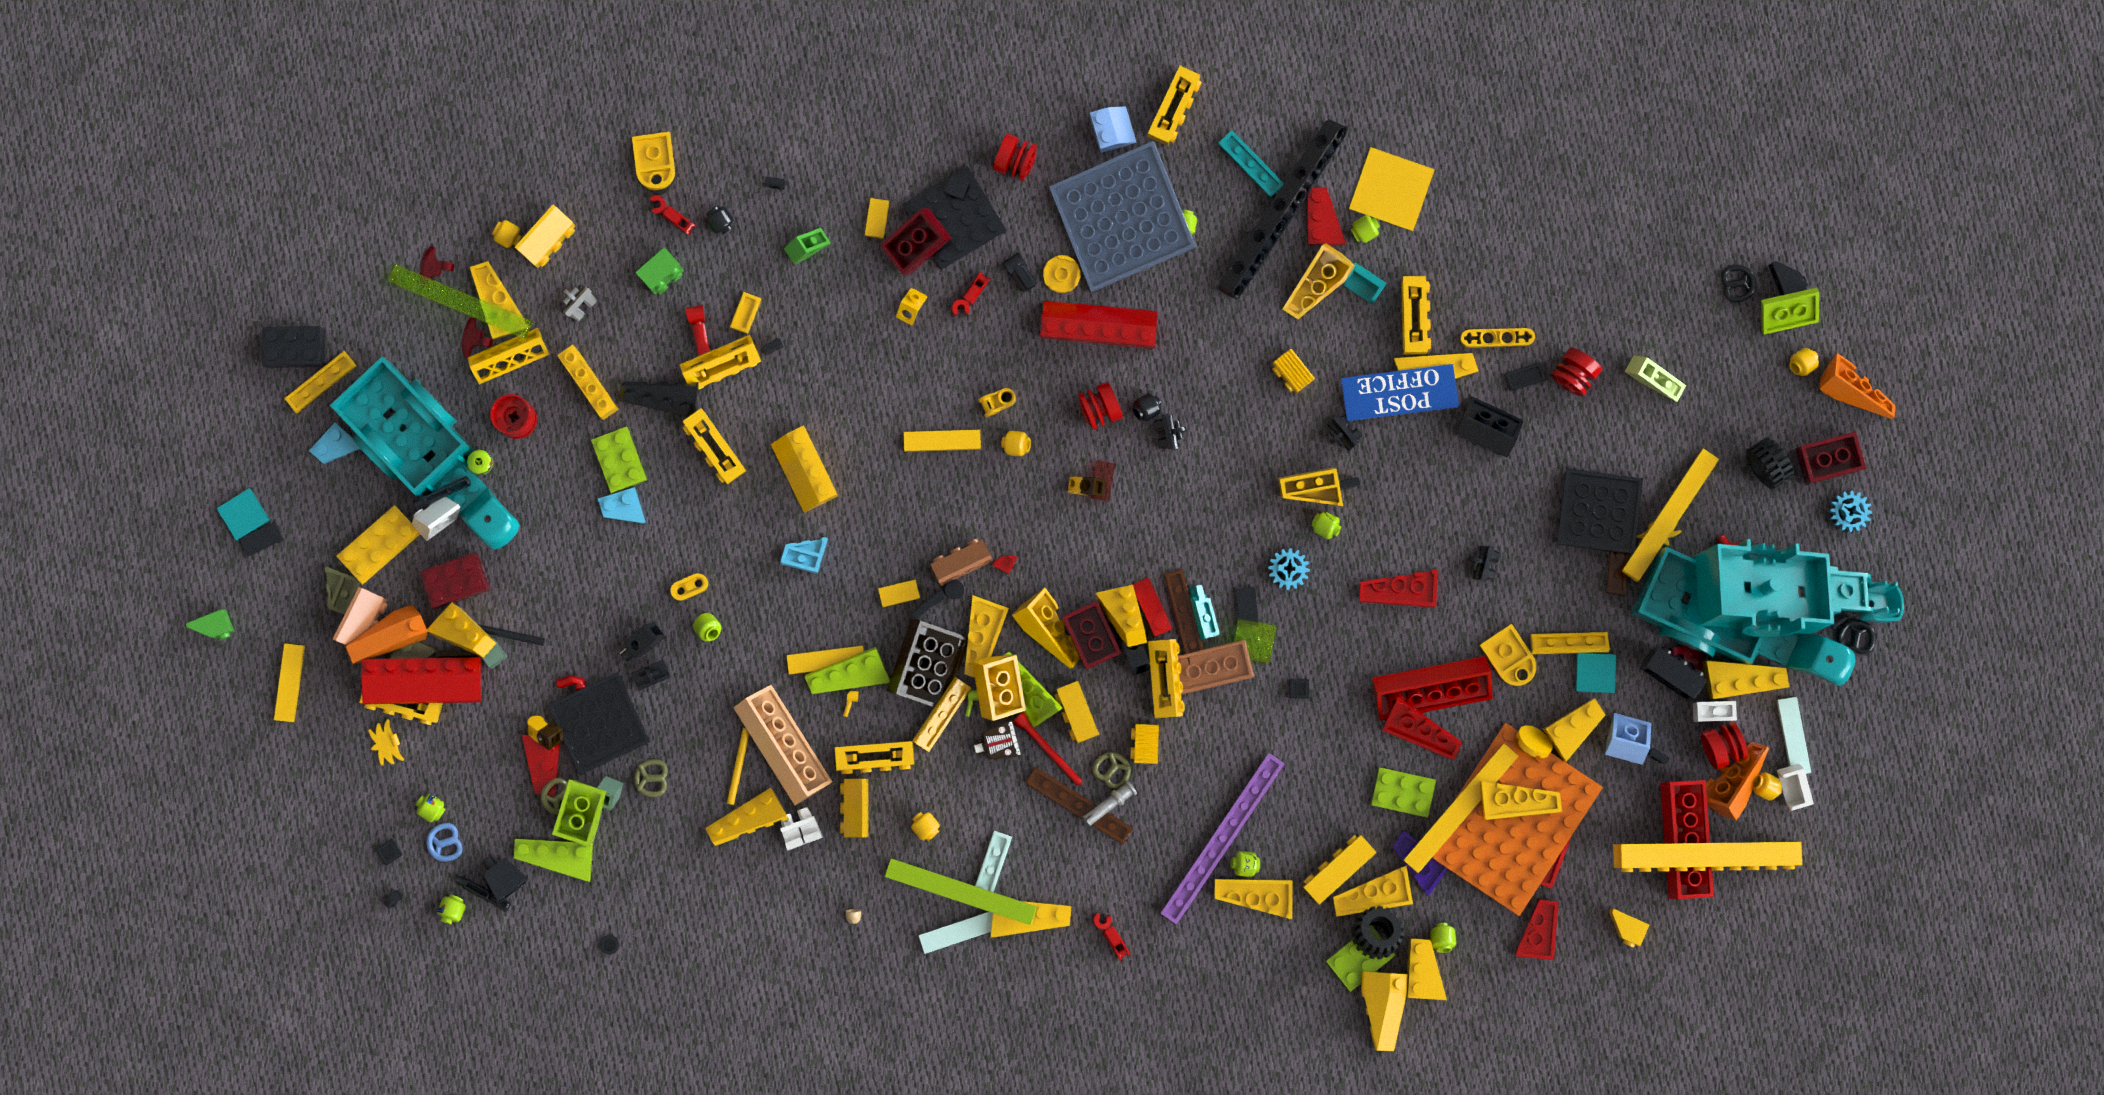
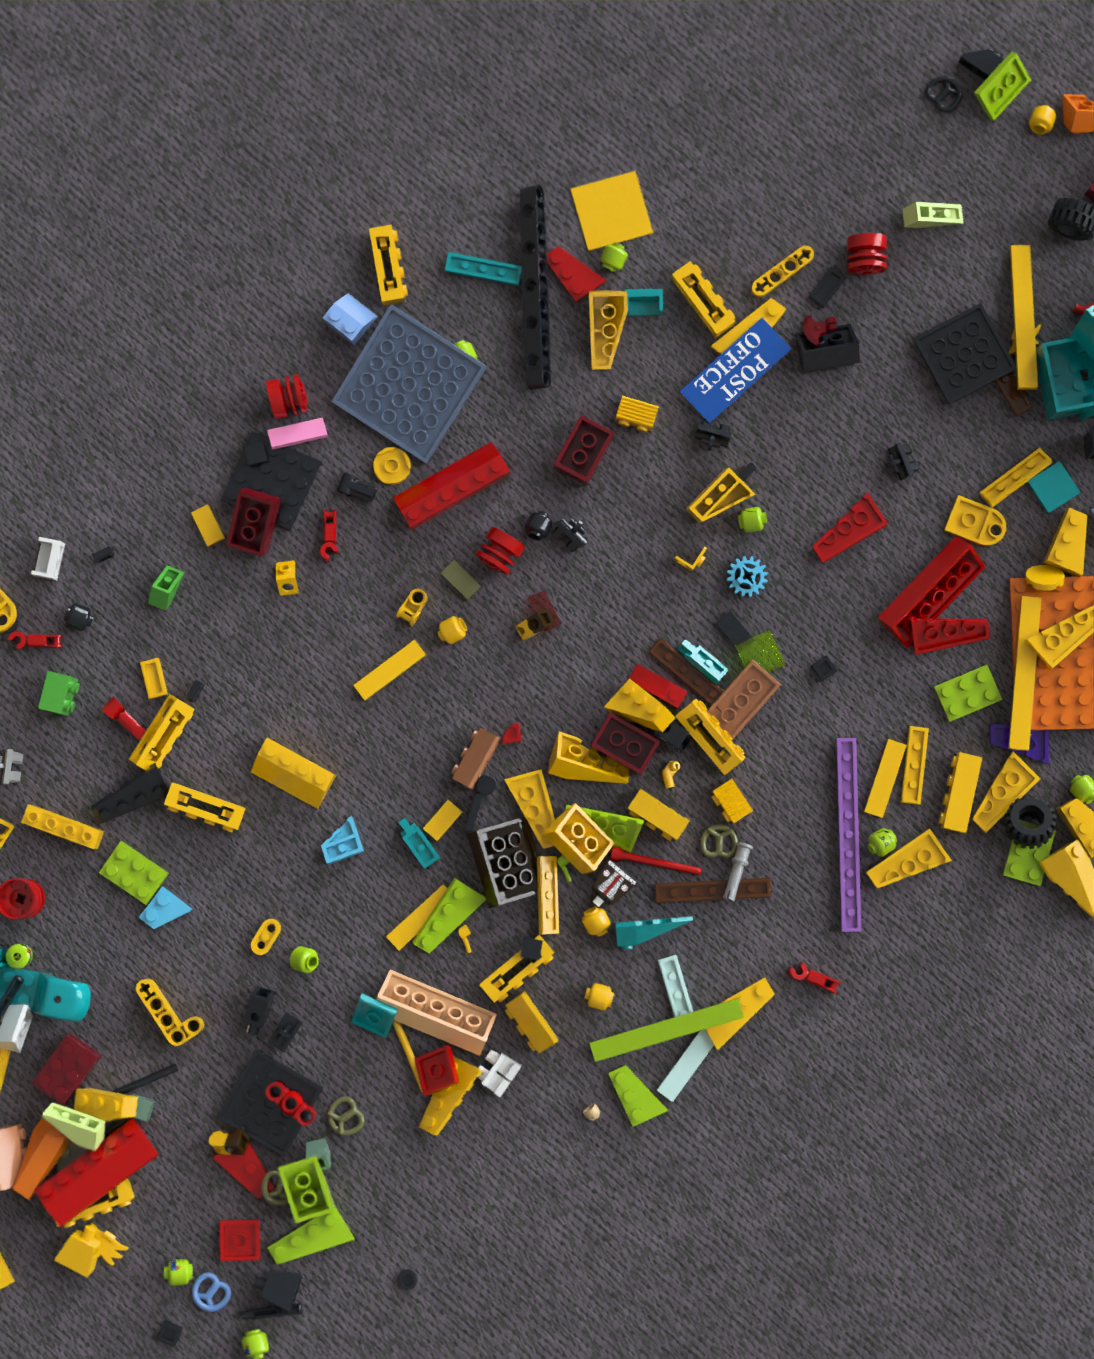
camera: 30 degrees left, 0 degrees up
red arm [556,675,586,691] -> none
none -> white panel [31,537,65,581]
none -> yellowish green slope [42,1103,106,1151]
none -> yellow torso [55,1225,101,1277]
none -> yellow beam [136,979,204,1046]
none -> red plate [220,1219,261,1261]
none -> red piece [266,1081,316,1126]
none -> bright pink tile [267,418,327,450]
none -> teal tile [351,994,398,1038]
none -> teal hinge [398,818,441,869]
none -> red plate [415,1045,459,1096]
none -> olive tile [441,560,481,600]
none -> black tile [520,937,543,960]
none -> dark red brick [554,415,615,486]
none -> yellow head [582,906,611,937]
none -> lime wing [608,1065,668,1127]
none -> teal wedge [615,916,693,950]
none -> yellow arm [662,761,680,789]
none -> yellow bracket [674,547,707,572]
none -> dark red piece [803,315,837,346]
none -> yellow tile [864,739,907,818]
none -> yellow tile [901,726,929,805]

